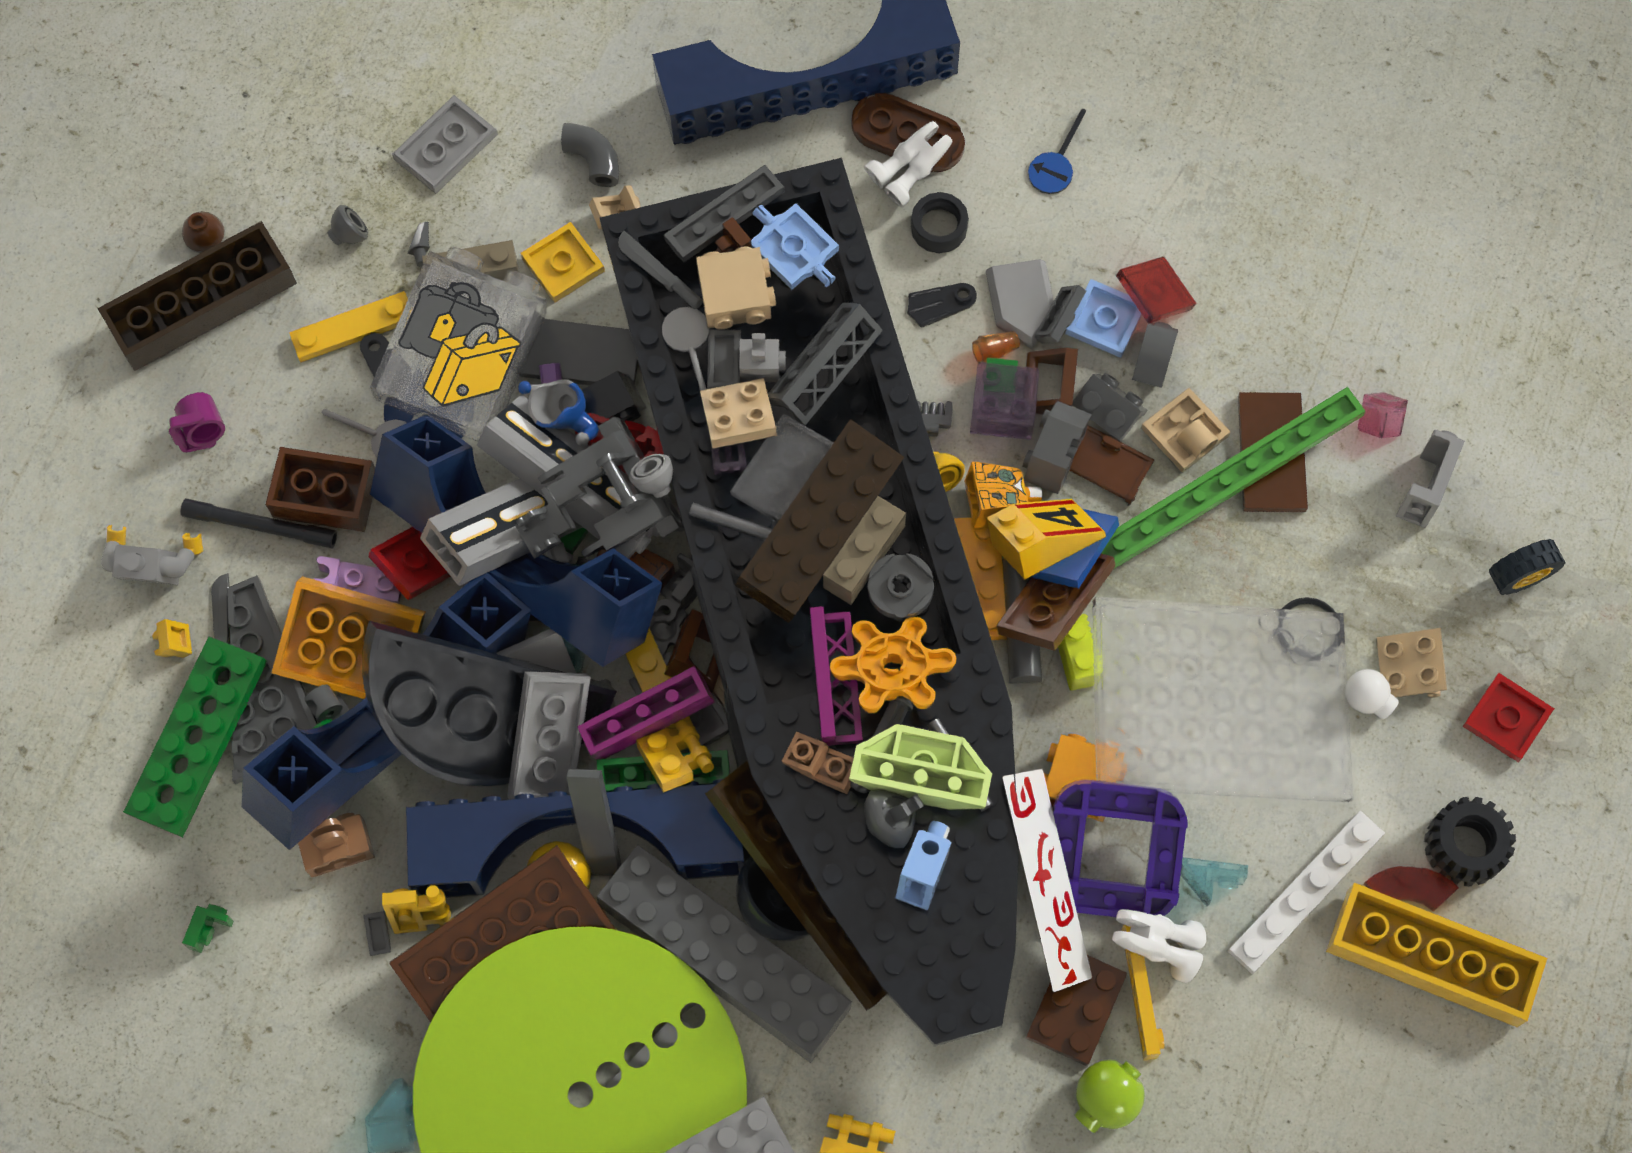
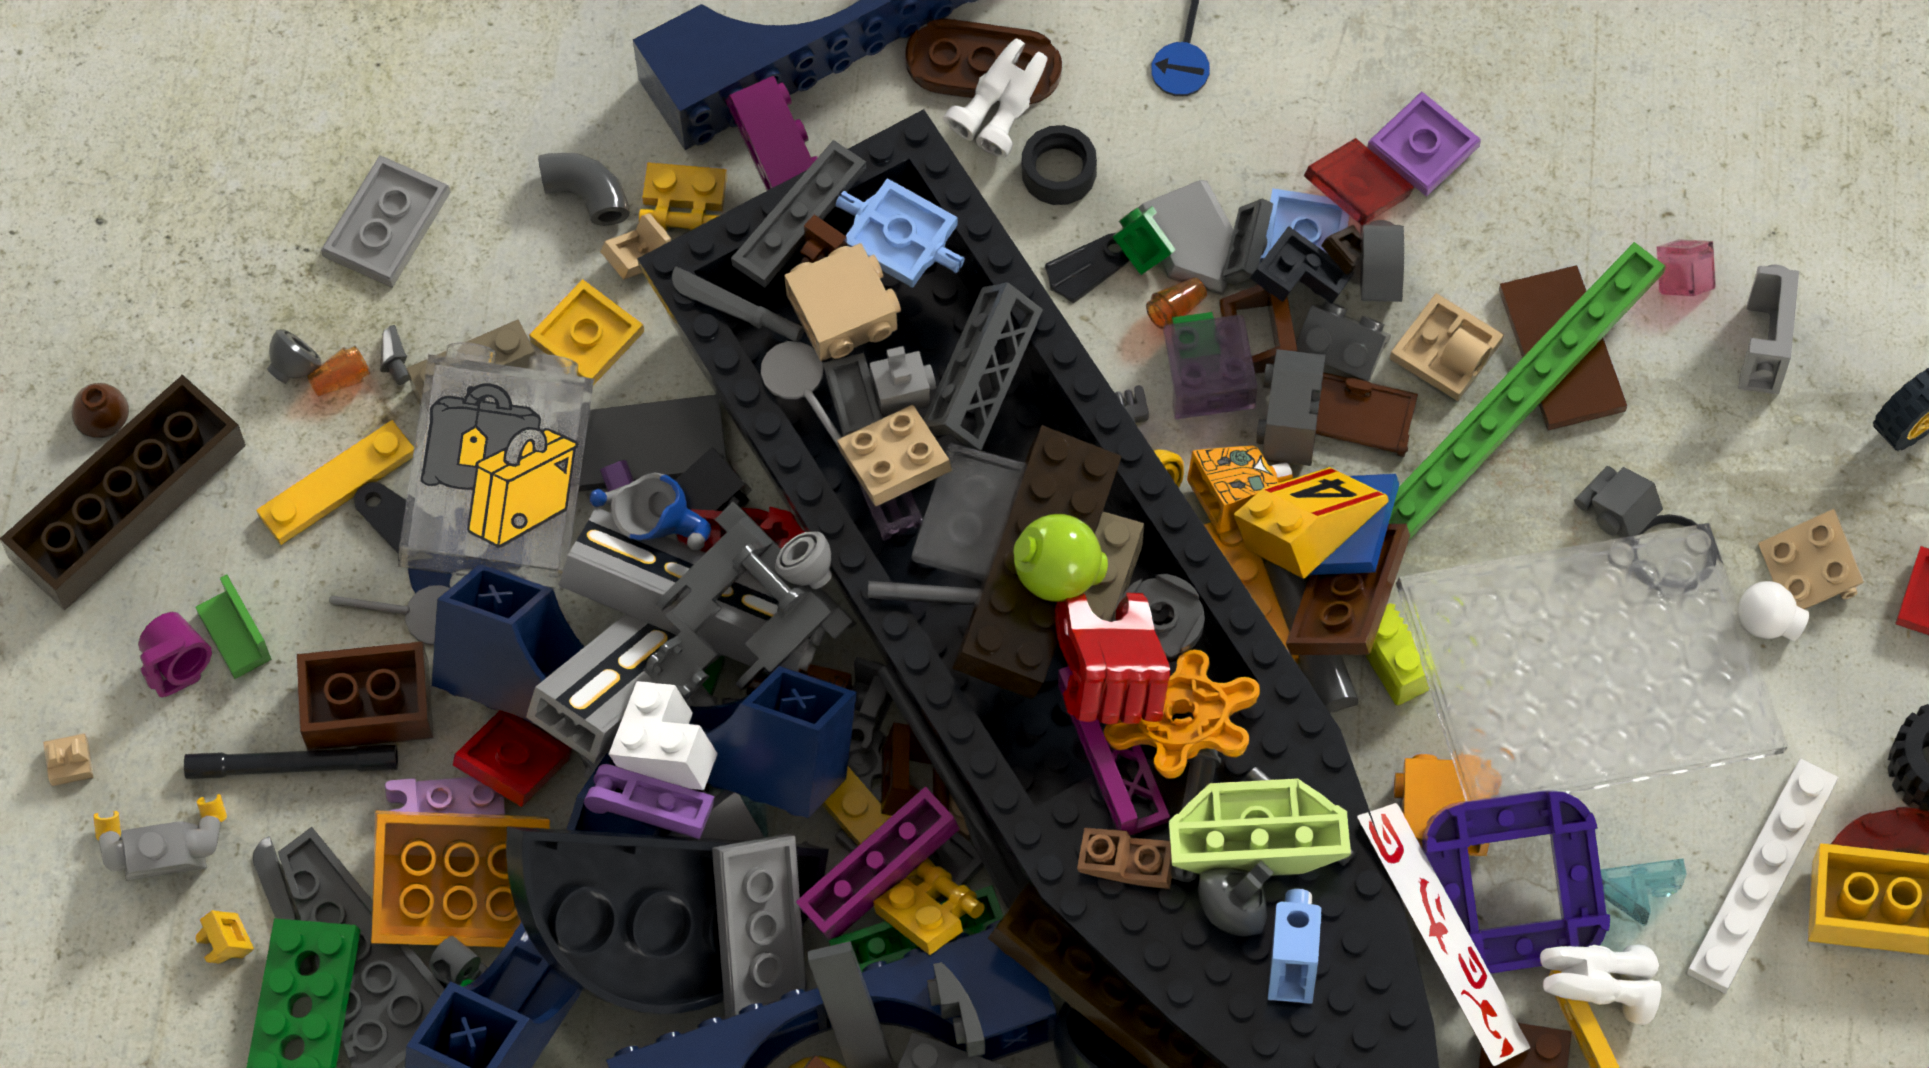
camera: 15 degrees left, 5 degrees down
none -> tan tile [43,733,94,786]
none -> bright green panel [195,574,272,679]
none -> clear orange cone [307,345,371,397]
none -> medium lavender plate [584,764,714,839]
none -> white brick [609,681,718,790]
none -> yellow plate [639,162,727,231]
none -> magenta brick [725,76,817,191]
none -> dark grey slope [927,962,985,1057]
none -> lime brick [1014,514,1108,602]
none -> red piece [1055,592,1170,724]
none -> green bracket [1112,206,1176,275]
none -> black plate [1250,226,1354,304]
none -> dark brown tile [1321,225,1362,275]
none -> medium lavender plate [1367,91,1481,197]
none -> dark grey brick [1574,466,1663,542]

